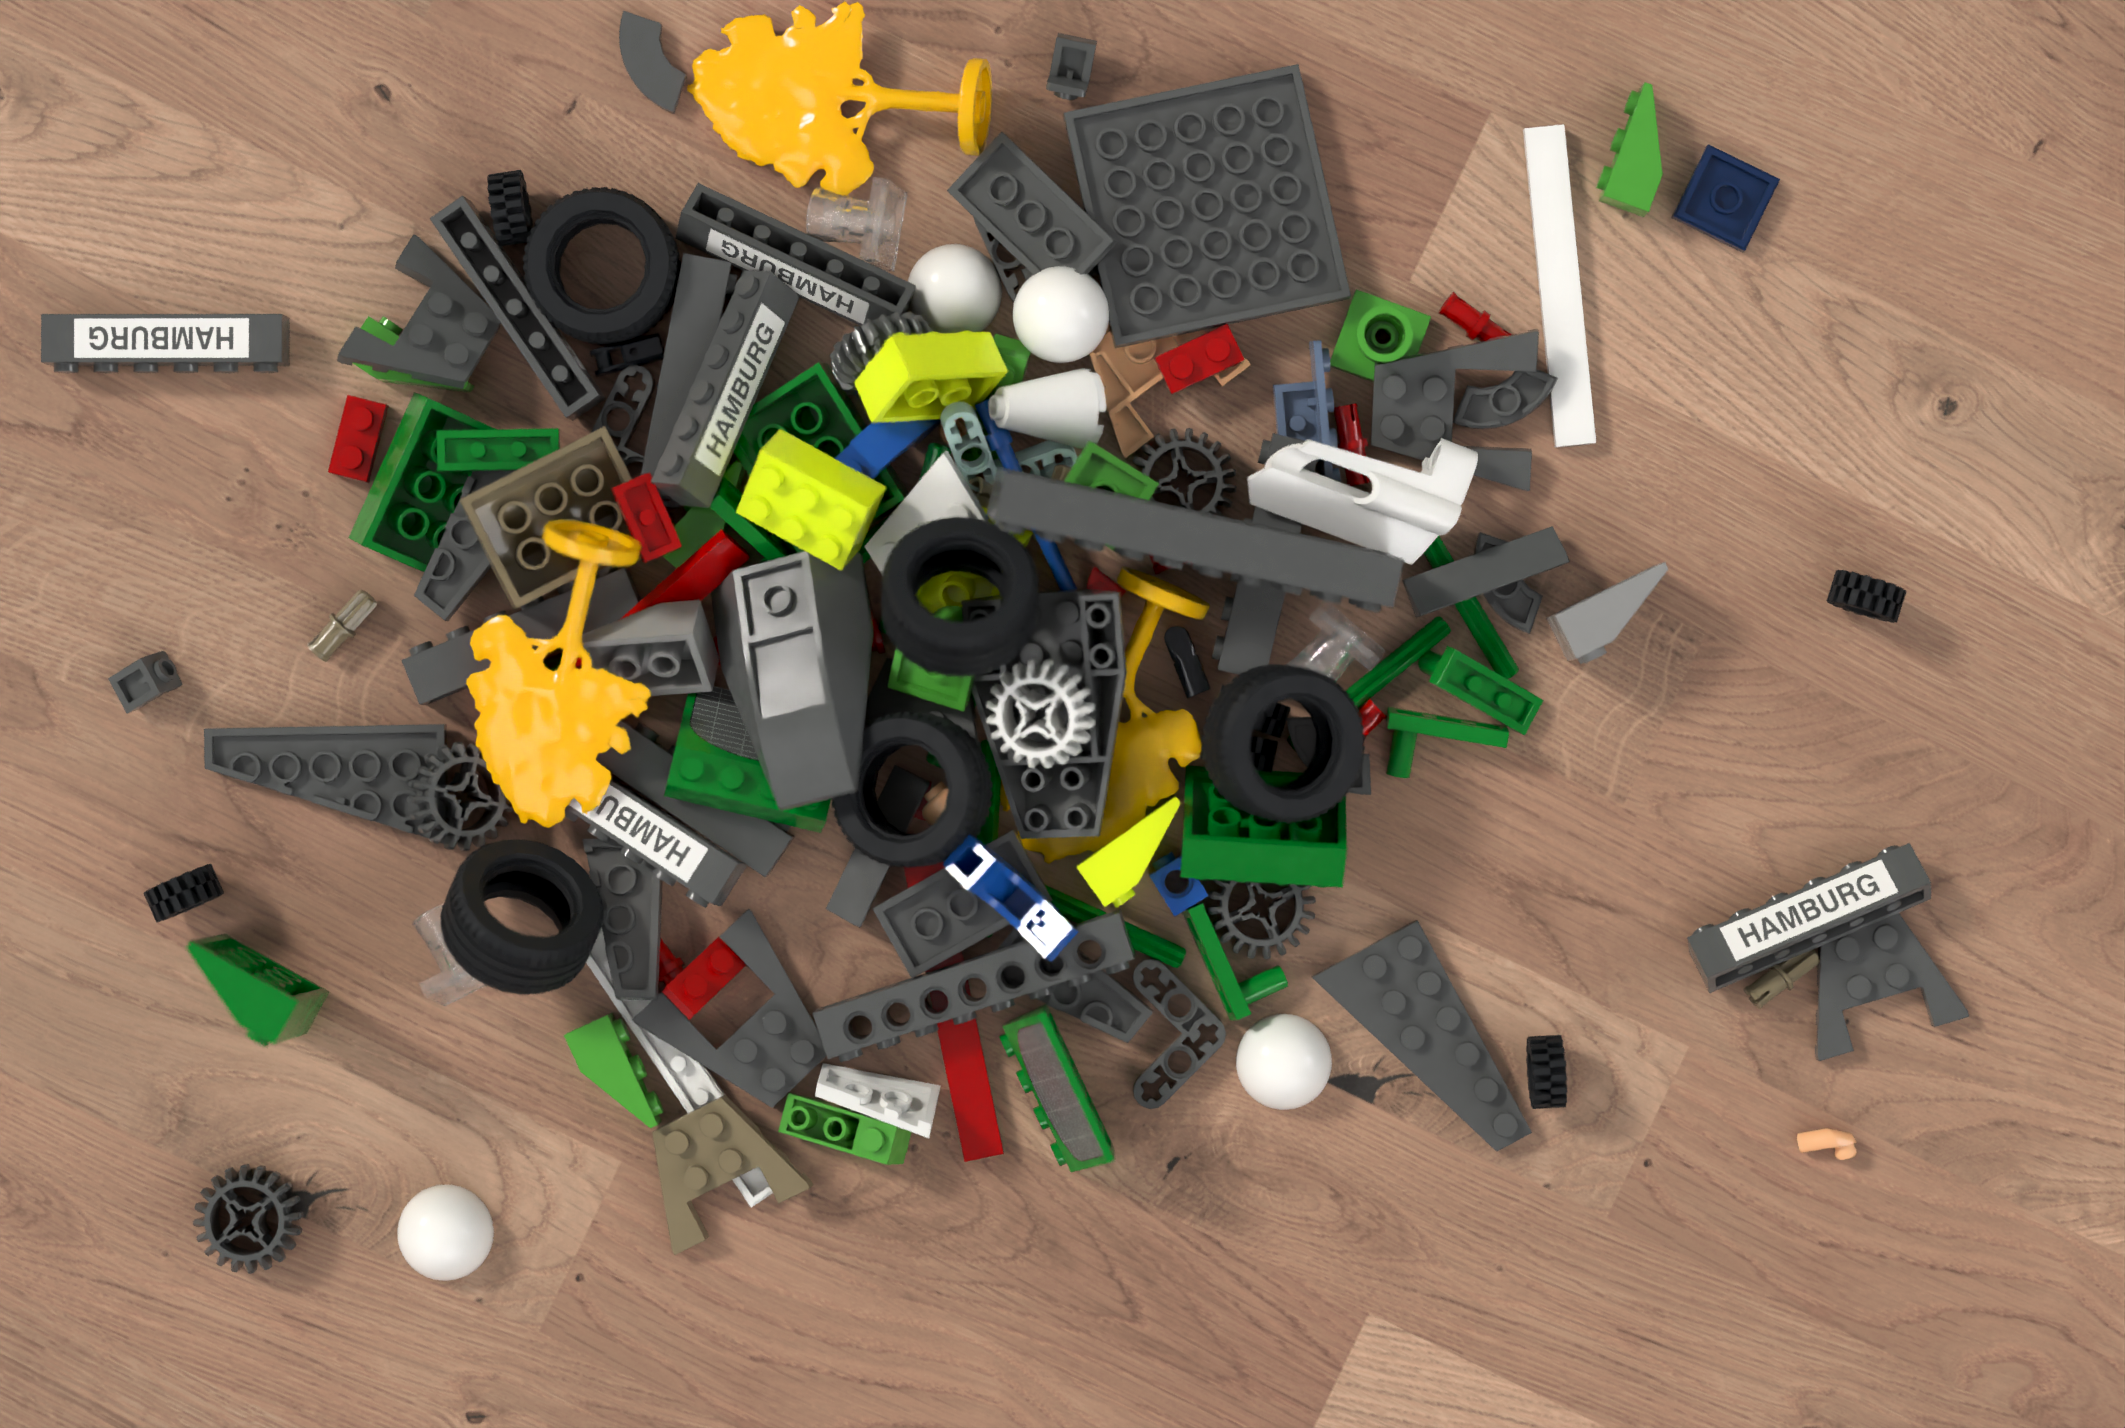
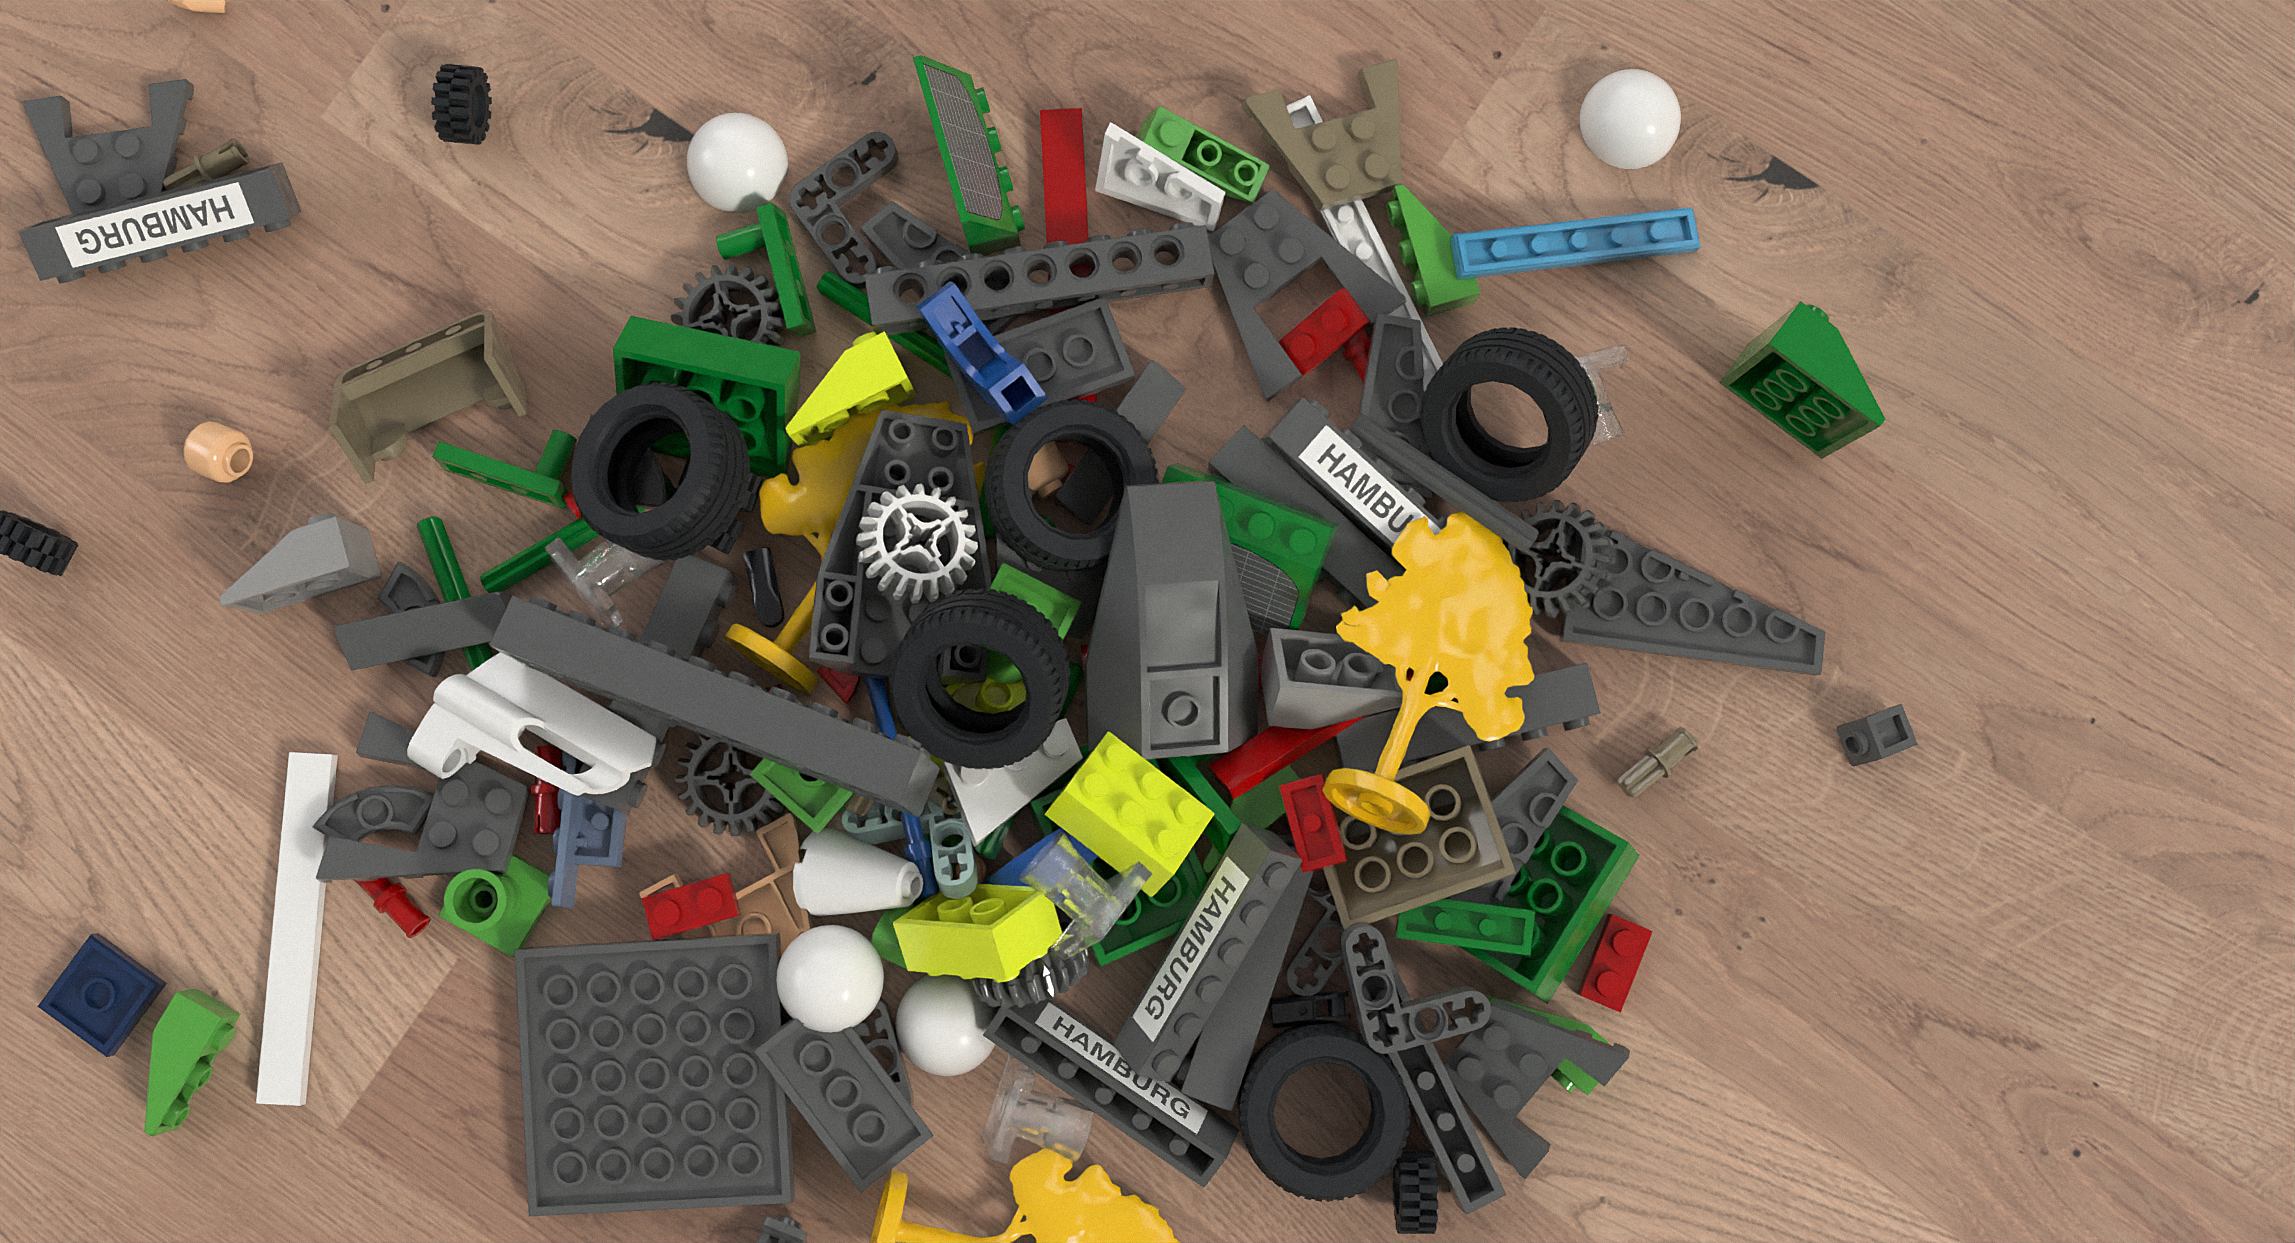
camera: 170 degrees left, 5 degrees down
dark grey brick [41,314,290,373] -> none
black tyre [144,864,224,923] -> none
dark grey gear [193,1164,304,1274] -> none
blue brick [1149,851,1209,917] -> none
dark grey wing [1311,920,1532,1151] -> none
green piece [1418,646,1544,735] -> none
none -> light nougat head [184,421,253,483]
none -> dark tan windscreen [328,310,527,484]
none -> clear plant [1019,832,1152,961]
none -> dark grey beam [1341,922,1491,1054]
none -> dark grey axle [1349,414,1539,552]
none -> dark azure tile [1450,207,1701,280]

